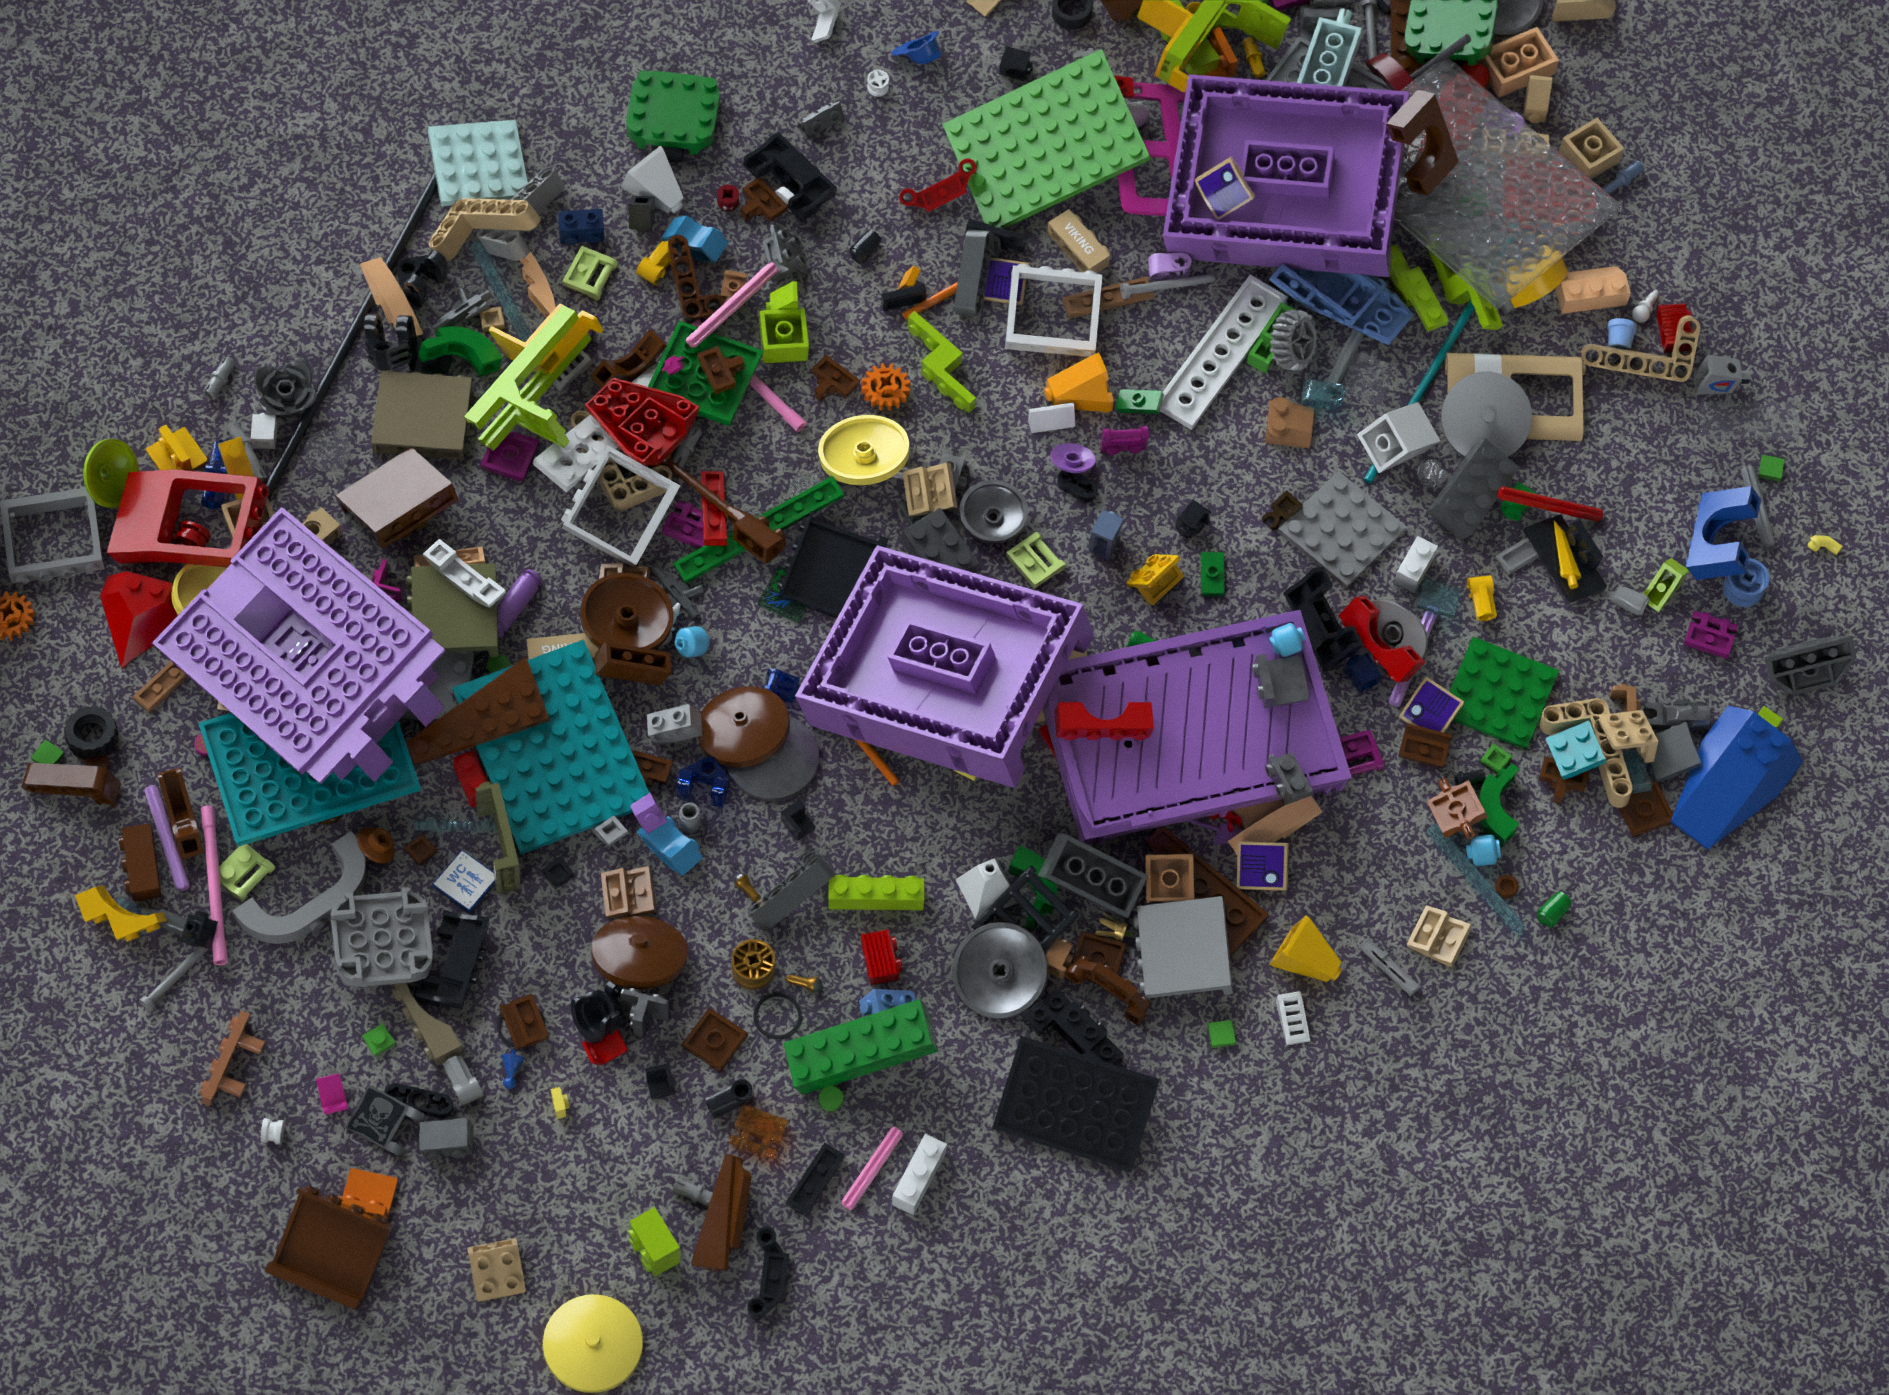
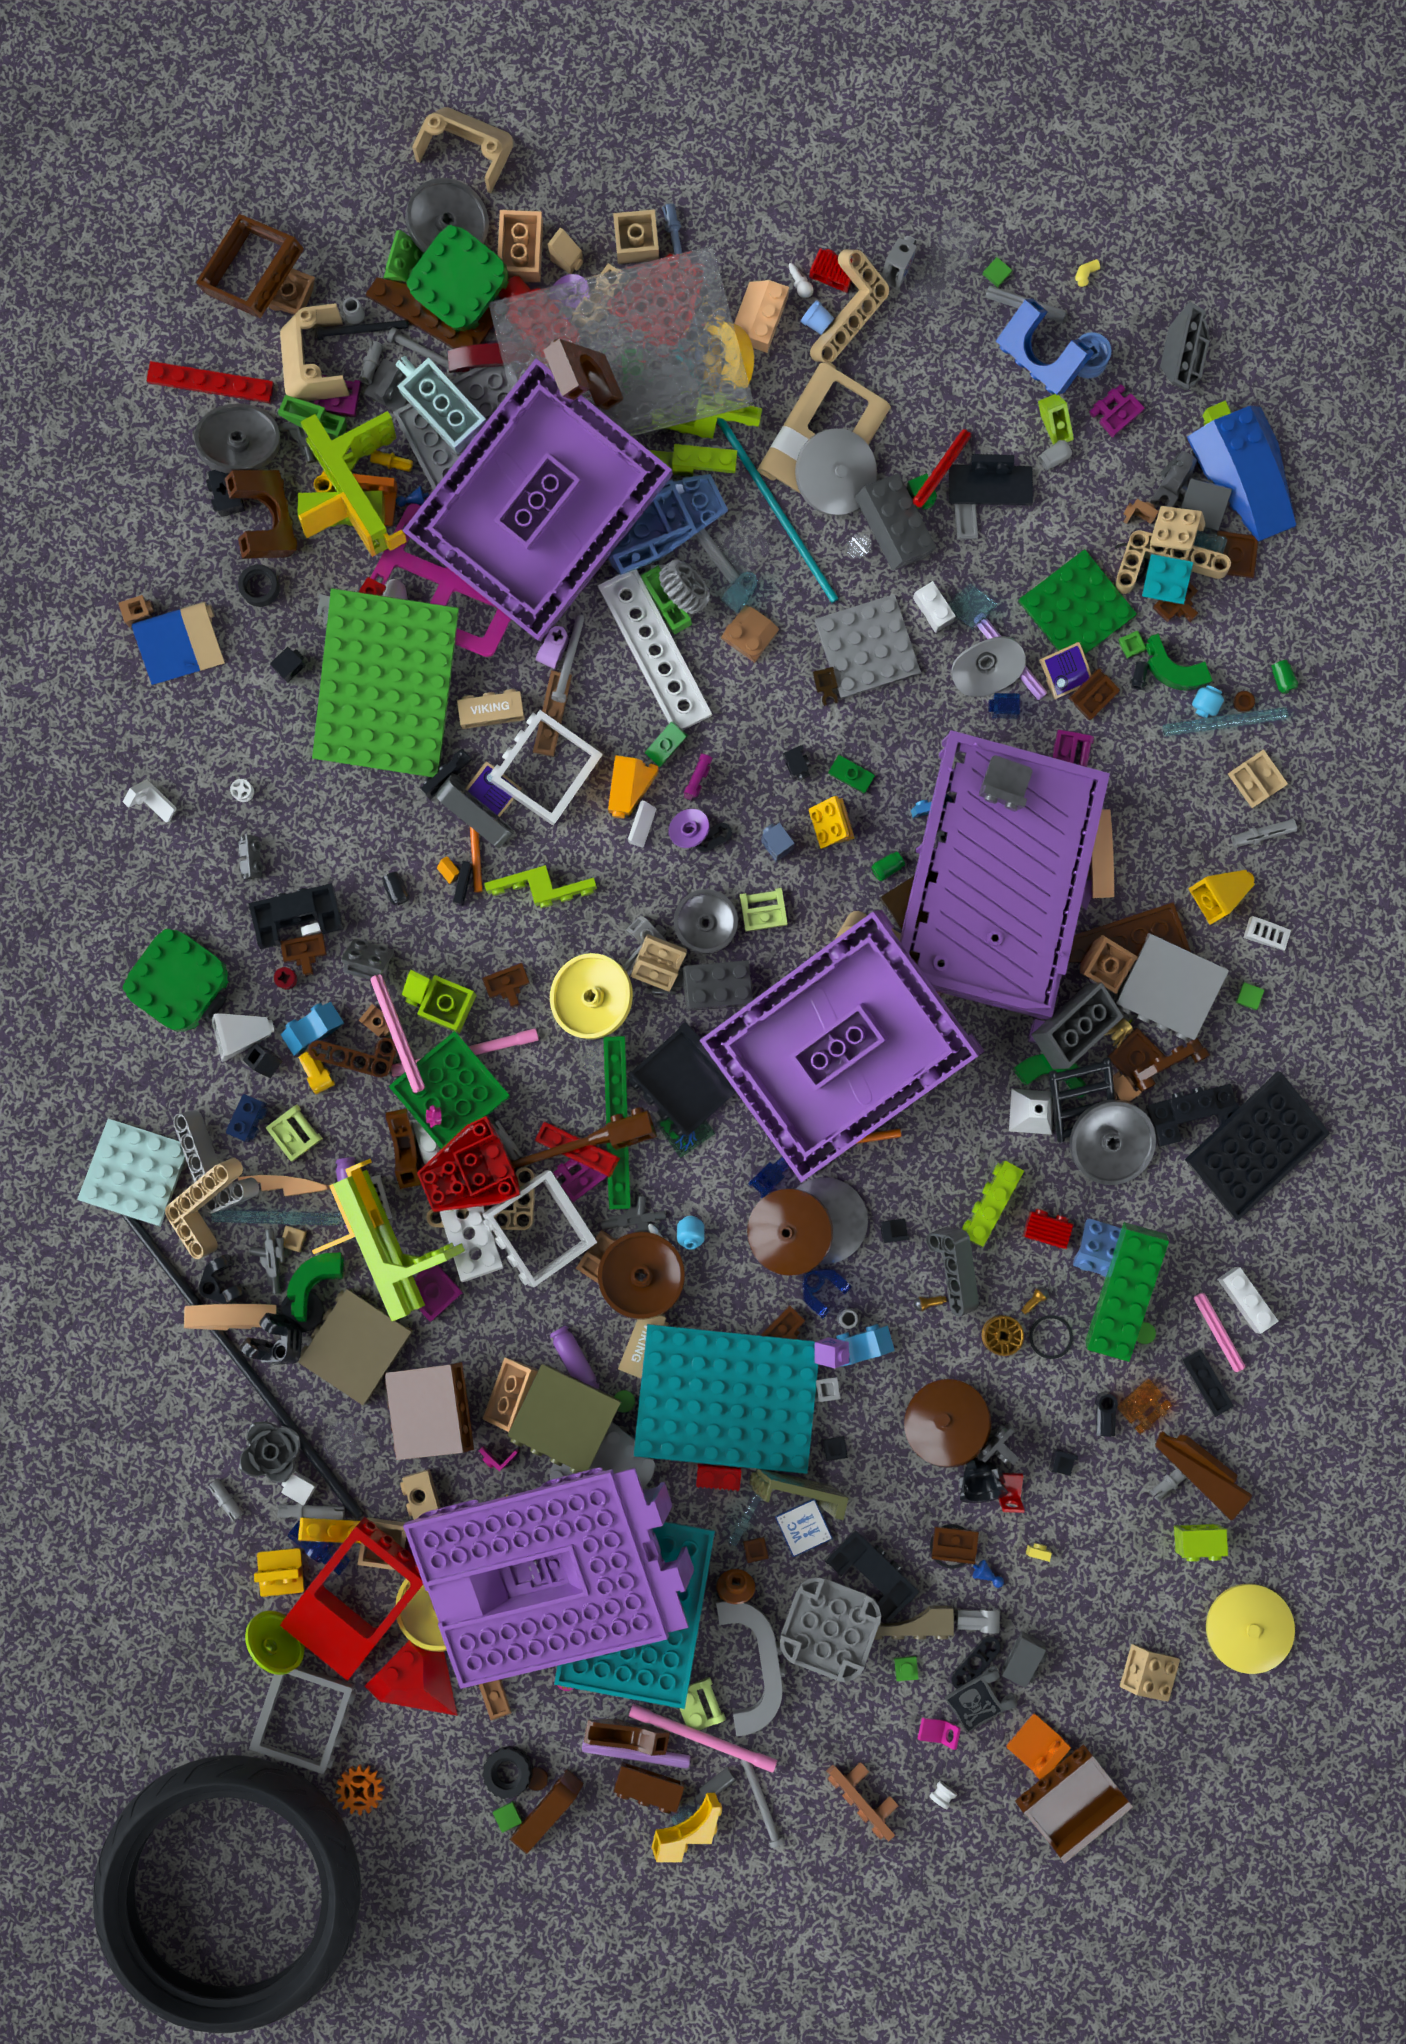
camera: 55 degrees left, 20 degrees up
red wheel [174,521,211,547] -> none
black brick [177,911,218,949] -> none
reddish brown wing [407,657,549,766] -> none
white slope [423,539,506,608] -> none
reddish brown brick [595,642,671,686] -> none
medium nougat slope [601,866,657,918] -> none
light grey brick [647,704,702,745] -> none
reddish brown tile [681,1008,748,1072] -> none
reddish brown hinge [697,347,745,394] -> none
black plate [747,1226,789,1321] -> none
orange gear [862,363,910,411] -> none
blue piece [891,31,941,64] -> none
red plate [899,158,976,213] -> none
red arch [1054,702,1154,740] -> none
slope [1195,157,1255,221] -> none
dark purple slope [1237,842,1289,890] -> none
flat silver bracket [1265,752,1313,805] -> none
medium azure head [1269,623,1306,657] -> none
black bracket [1283,566,1364,672] -> none
red arch [1338,596,1426,683] -> none
white slope [1357,402,1440,473] -> none
dark grey bar [1410,34,1471,82] -> none
plate [1427,778,1488,840] -> none
yellow piece [1467,575,1497,621] -> none
yellow bar [1554,521,1581,589] -> none

